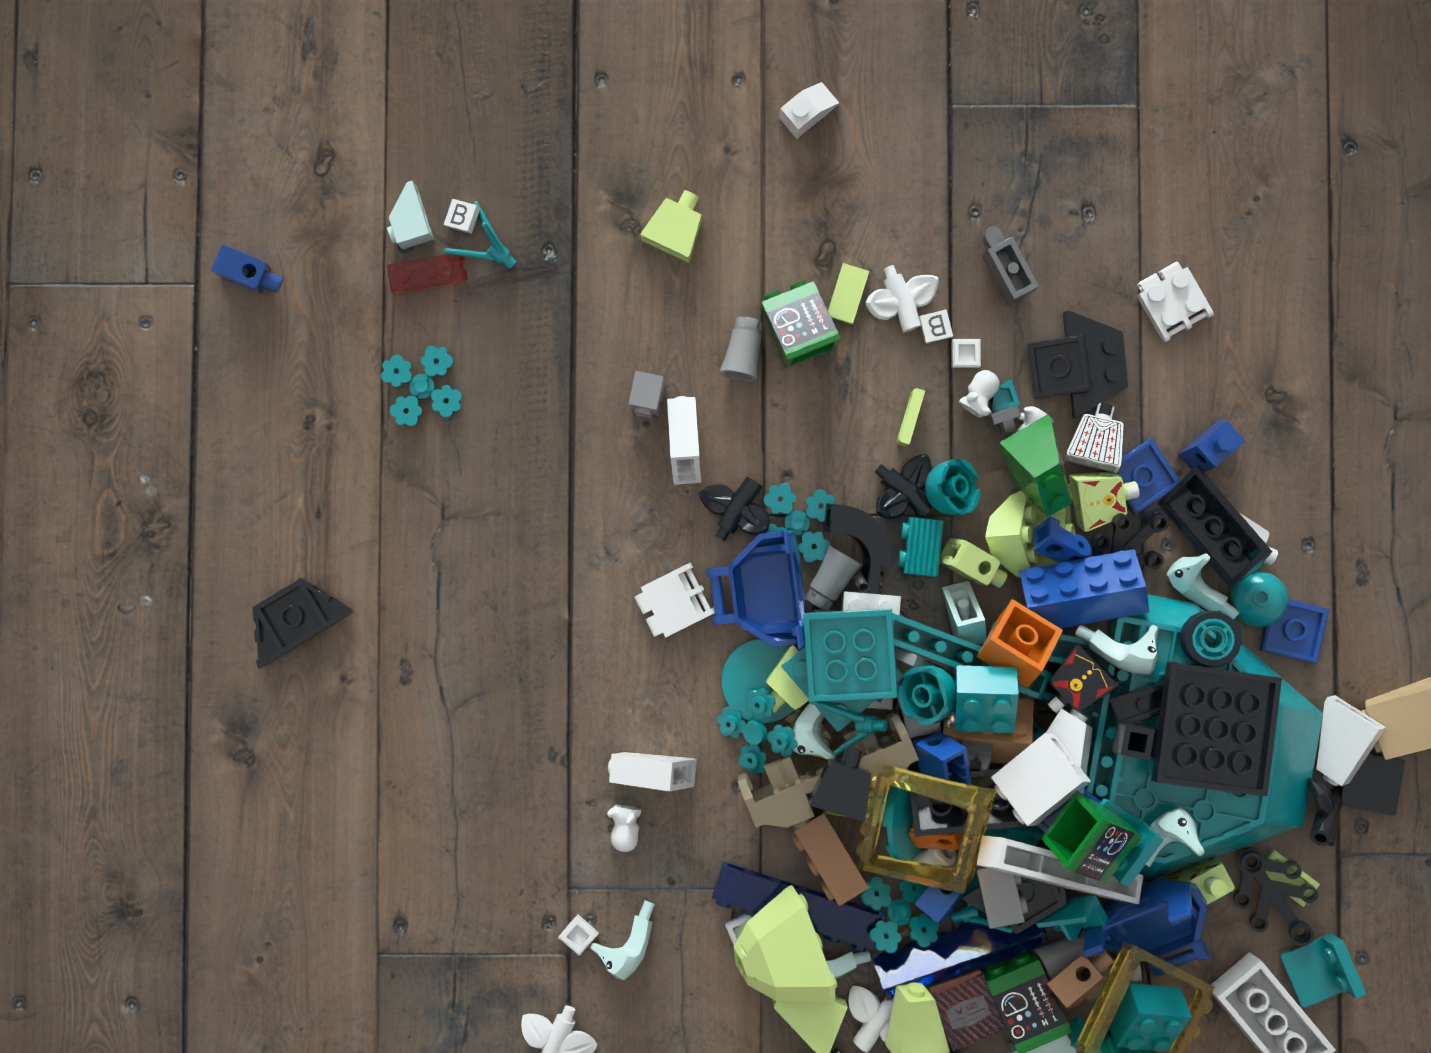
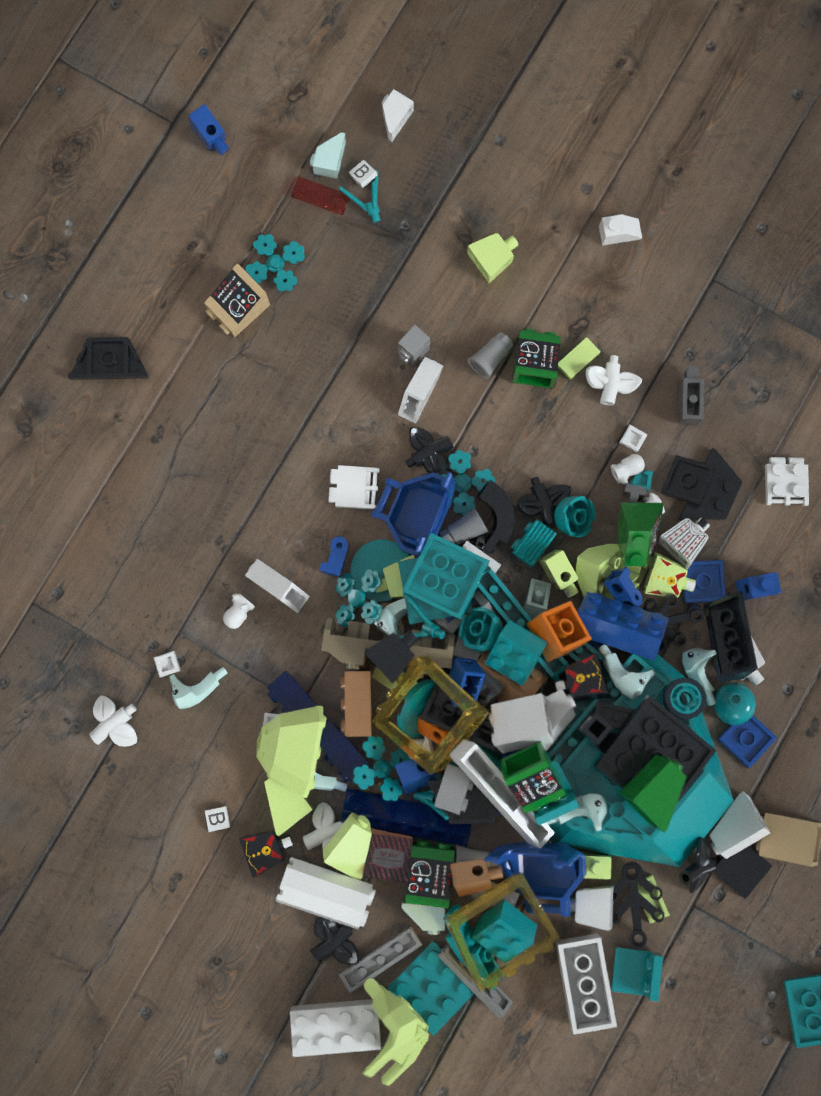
camera: 25 degrees right, 5 degrees down
yellowish green tile [896,388,925,447] -> none
white tile [919,310,953,344] -> none
teal panel [1036,895,1108,941] -> none
none -> slope [204,264,270,337]
none -> blue leg [319,536,349,578]
none -> white slope [382,89,414,142]
none -> white torso [570,886,613,931]
none -> green slope [619,755,686,833]

